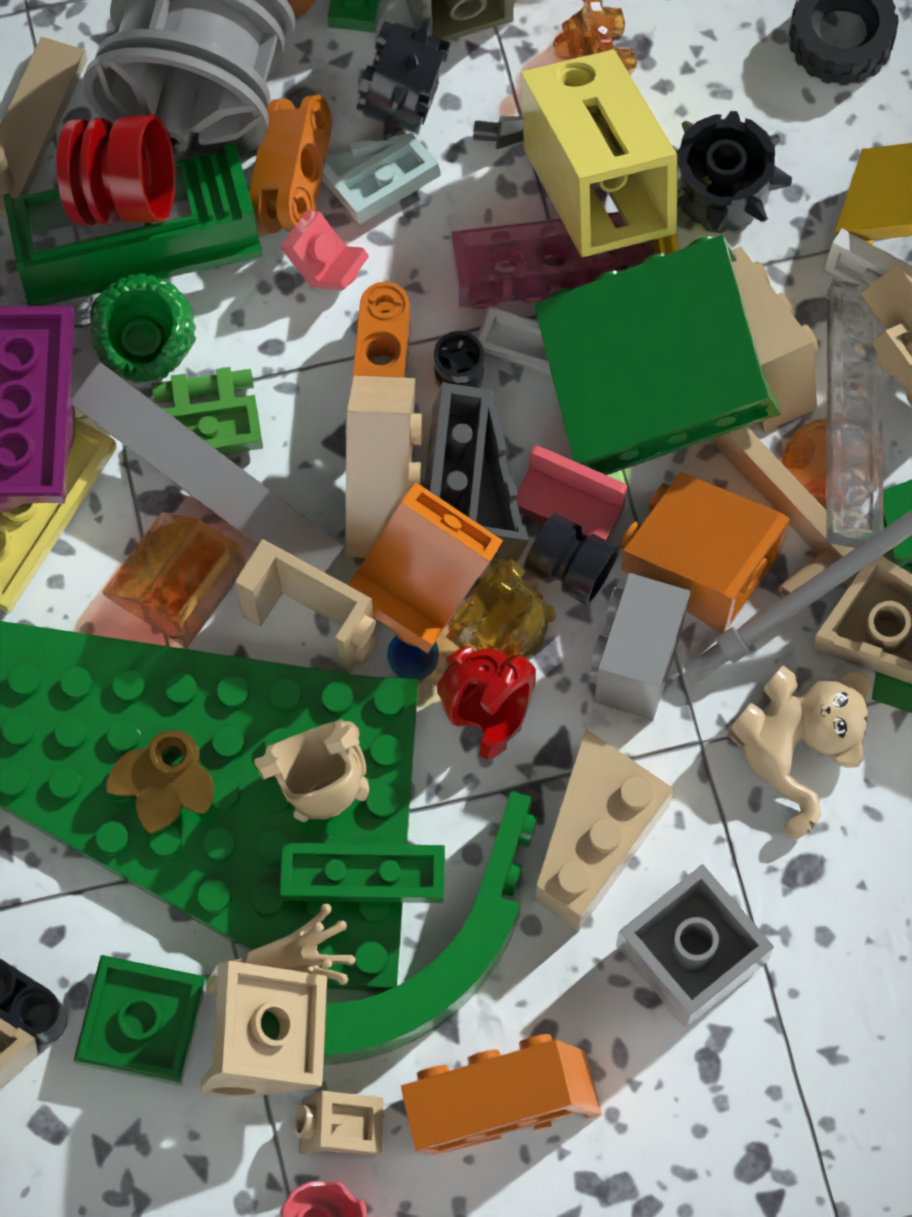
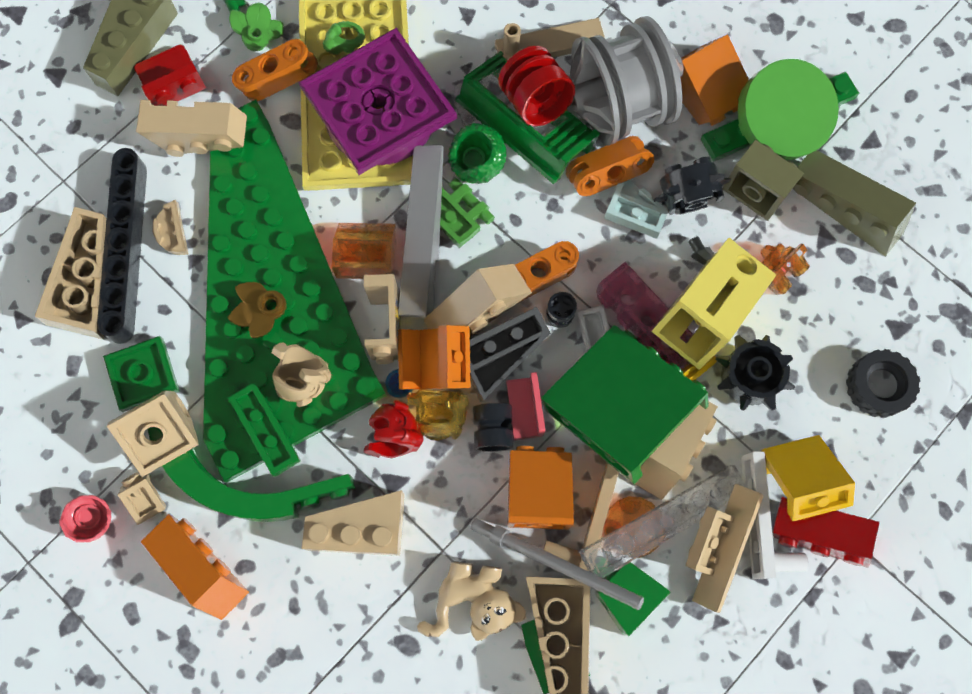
camera: 55 degrees right, 5 degrees up
tan piece [233,904,355,985] -> none
coral bracket [280,211,369,291] -> none
light grey brick [588,573,691,720] -> none
light grey brick [616,864,774,1029] -> none

